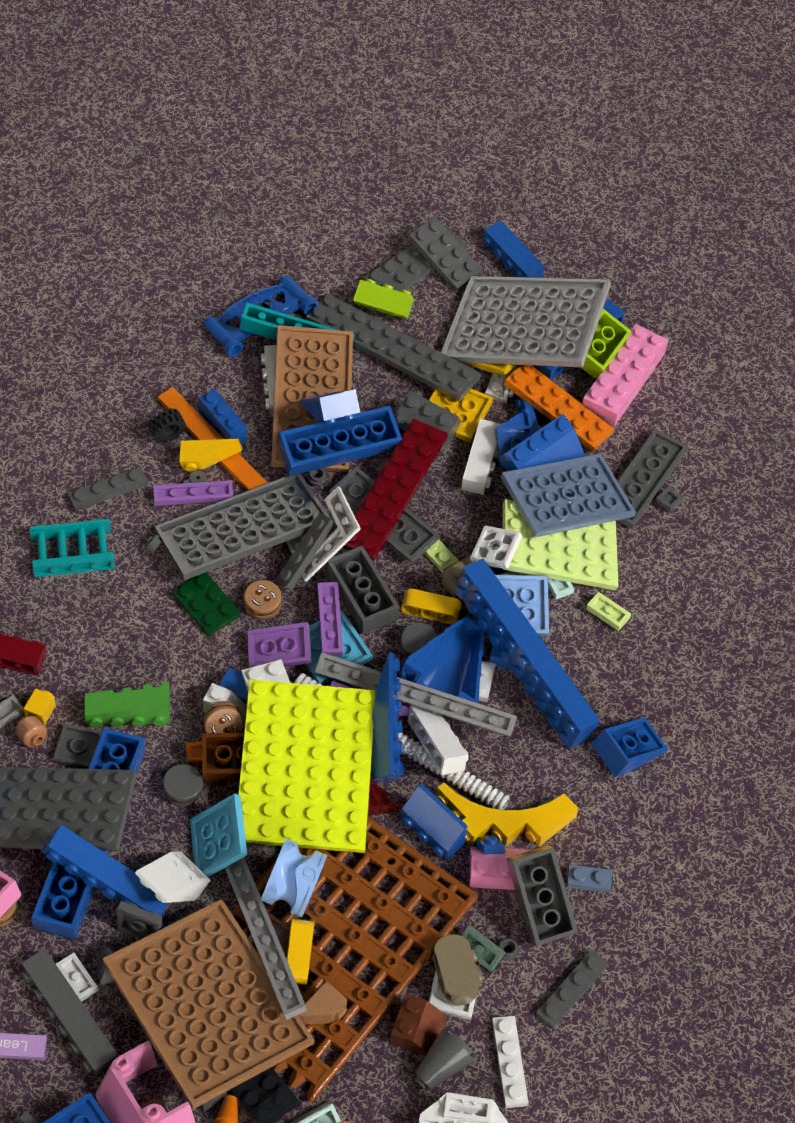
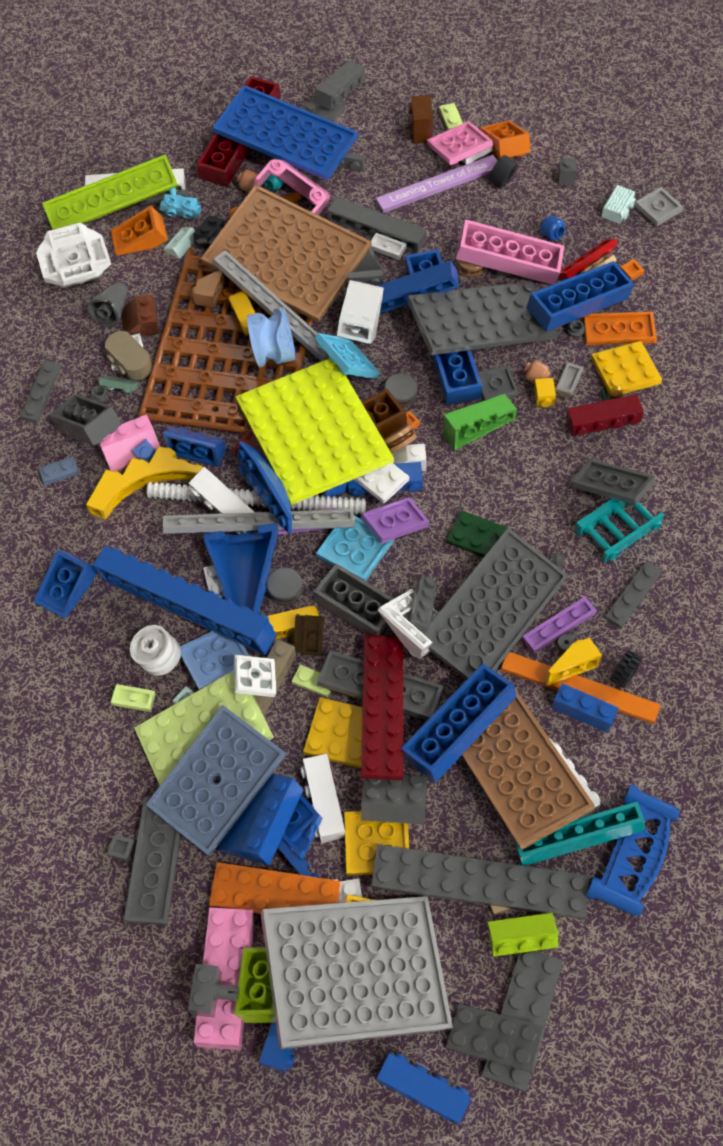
camera: 160 degrees right, 5 degrees up
medium nougat head [244,580,281,620] -> none
slope [300,390,360,424] -> none
medium lavender plate [317,582,343,656] -> none
white plate [492,1016,529,1108] -> none
none -> white wheel [130,625,181,676]
none -> dark grey brick [188,964,240,1018]
none -> dark brown plate [293,614,325,656]
none -> yellow plate [303,697,362,769]
none -> dark grey plate [570,459,655,505]

